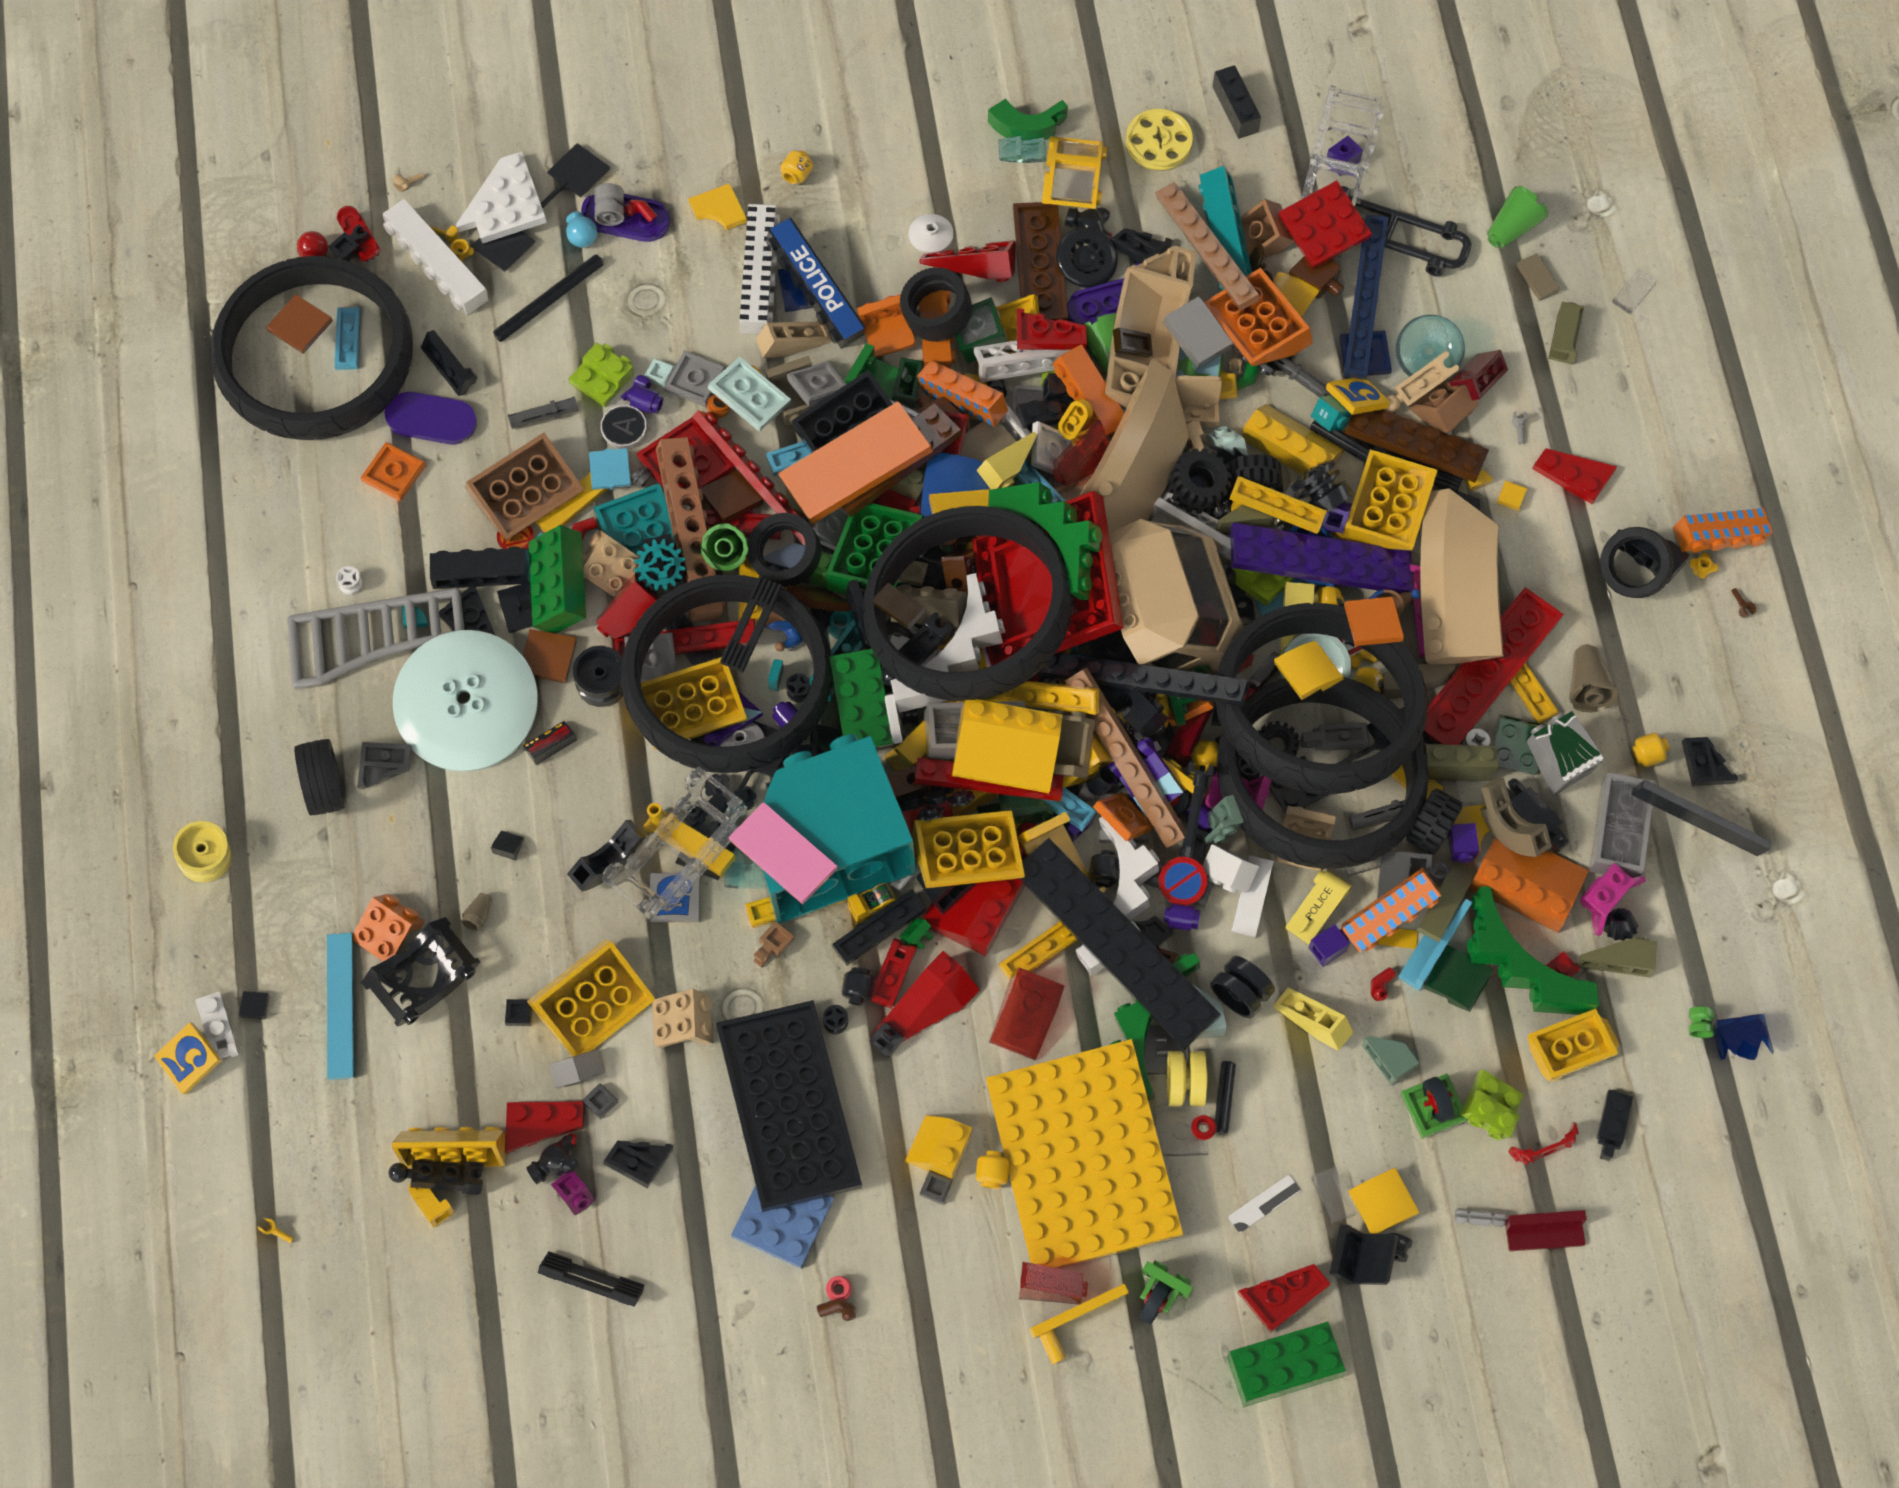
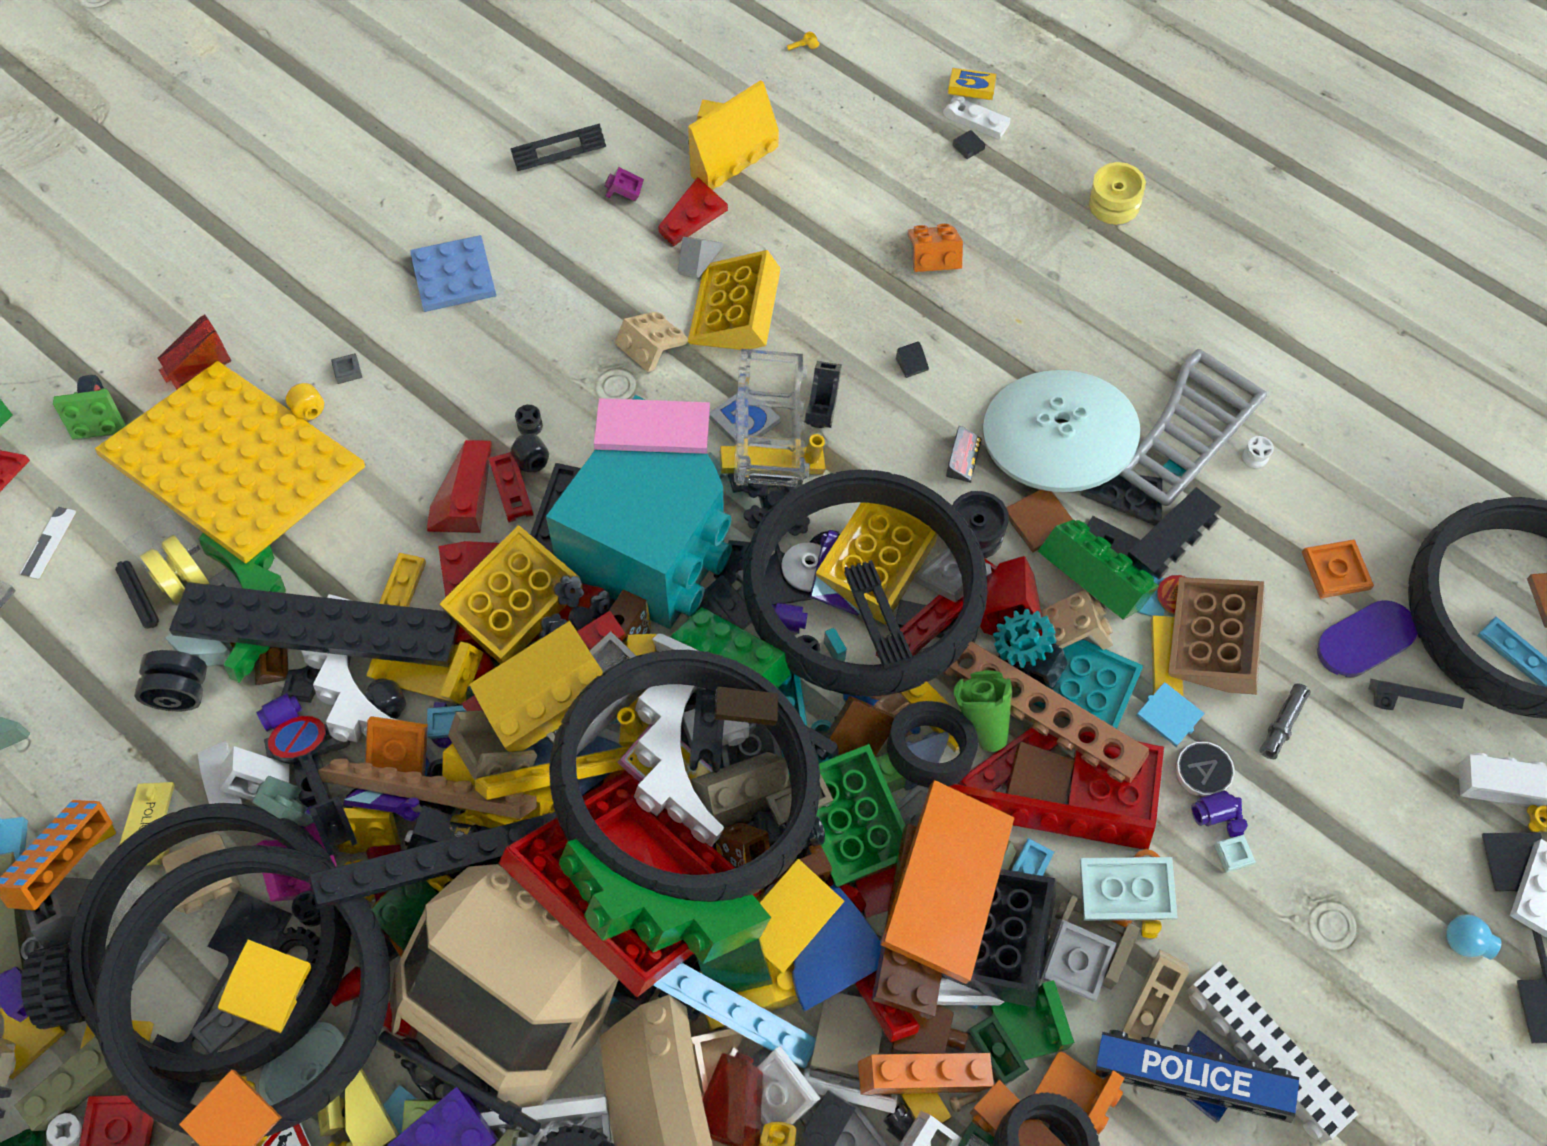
camera: 140 degrees right, 5 degrees down
black tyre [294,739,345,816] -> none
medium azure tile [327,933,354,1080] -> none
dark grey wing [357,742,412,790] -> none
black fence [361,917,481,1027] -> none
dark tan cone [461,893,492,931] -> none
black axle [493,254,603,342] -> none
black tile [505,999,532,1026] -> none
black animal [526,1133,579,1184] -> none
lime plate [568,342,634,407] -> none
red arm [571,517,597,541] -> none
dark purple tile [581,194,670,242] -> none
dark grey tile [582,1083,618,1119] -> none
light grey wheel [595,183,624,226] -> none
black wing [604,1140,673,1189] -> none
red arm [624,200,658,223] -> none
dark grey plate [631,467,652,488] -> none
light grey tile [664,350,726,407] -> none
yellow tile [688,183,747,230] -> none
black plate [716,1000,862,1212] -> none
reddish brown arm [817,1299,856,1321] -> none
coral plate [826,1276,852,1301] -> none
black tile [869,1021,906,1057] -> none
green tile [899,919,933,949] -> none
yellow slope [905,1115,972,1180] -> none
light yellow slope [977,431,1037,489] -> none
clear red slope [989,968,1065,1061] -> none
yellow piece [1029,1283,1129,1365] -> none
red plate [1191,1115,1216,1141] -> none
light yellow slope [1273,987,1354,1051] -> none
dark purple brick [1308,924,1350,967] -> none
red arm [1370,967,1396,1001] -> none
none -> black bar [378,1030,541,1136]

